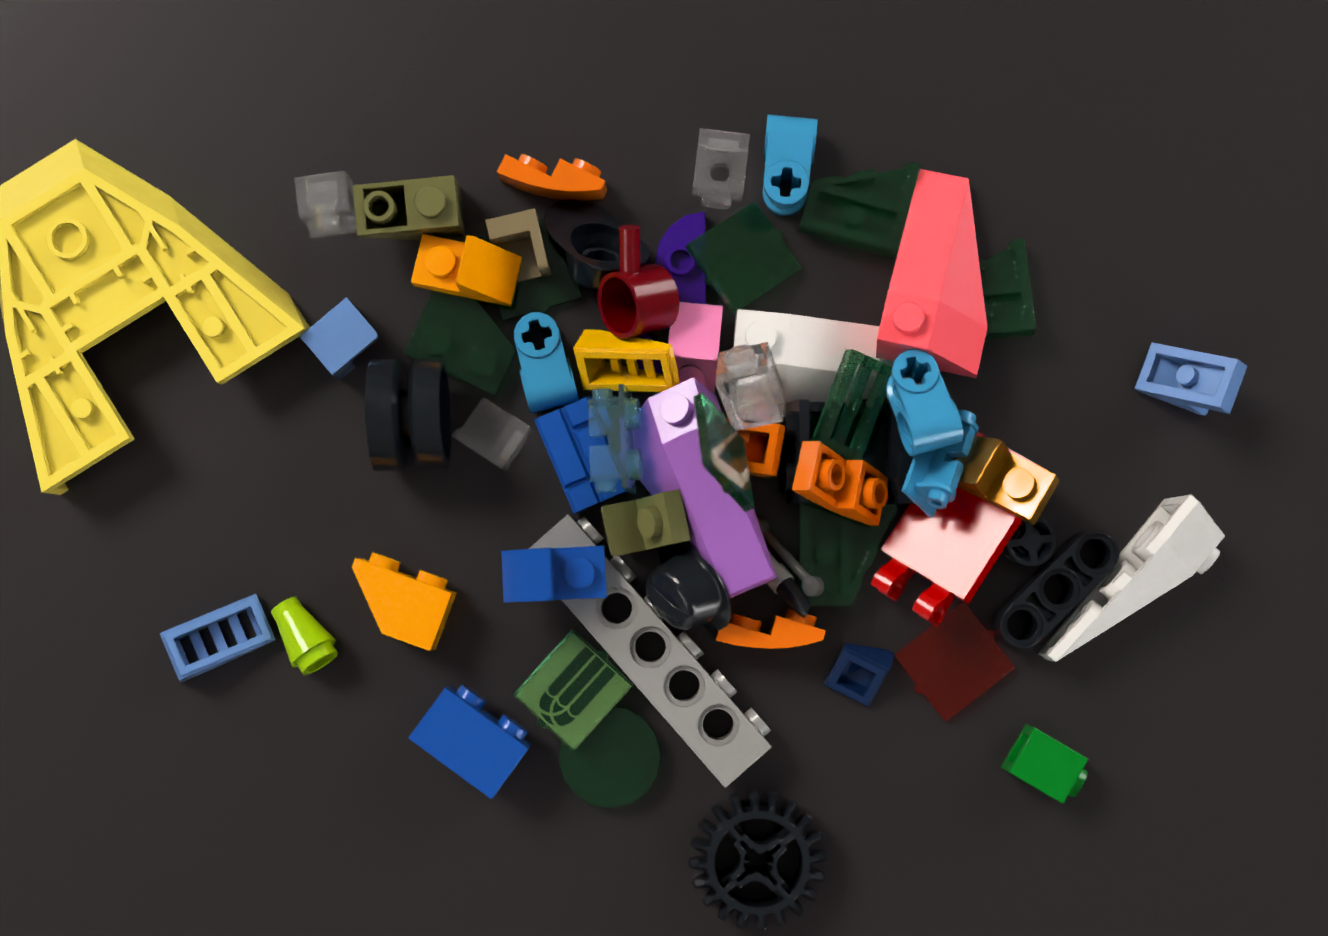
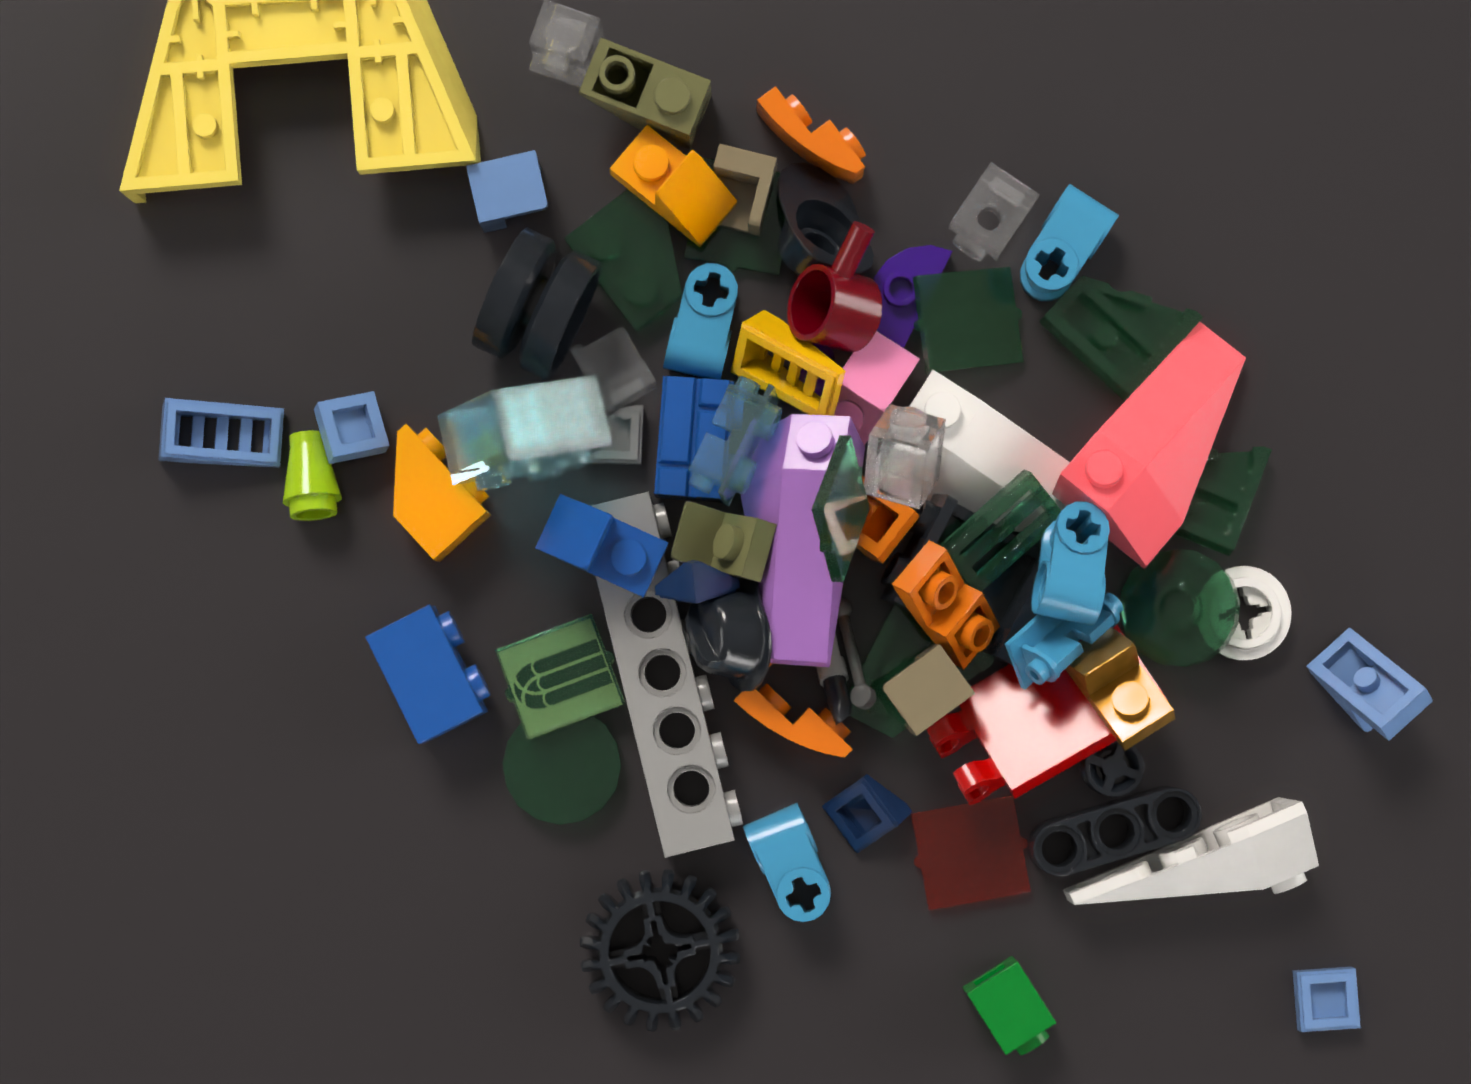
camera: 25 degrees right, 0 degrees up
none -> medium blue plate [313,391,390,464]
none -> clear light blue brick [437,375,612,491]
none -> light grey tile [582,405,644,465]
none -> dark blue slope [655,560,740,604]
none -> dark azure piece [743,803,831,922]
none -> dark tan panel [882,644,975,736]
none -> clear green tile [1120,549,1240,667]
none -> white gear [1195,566,1291,660]
none -> medium blue tile [1292,967,1360,1032]

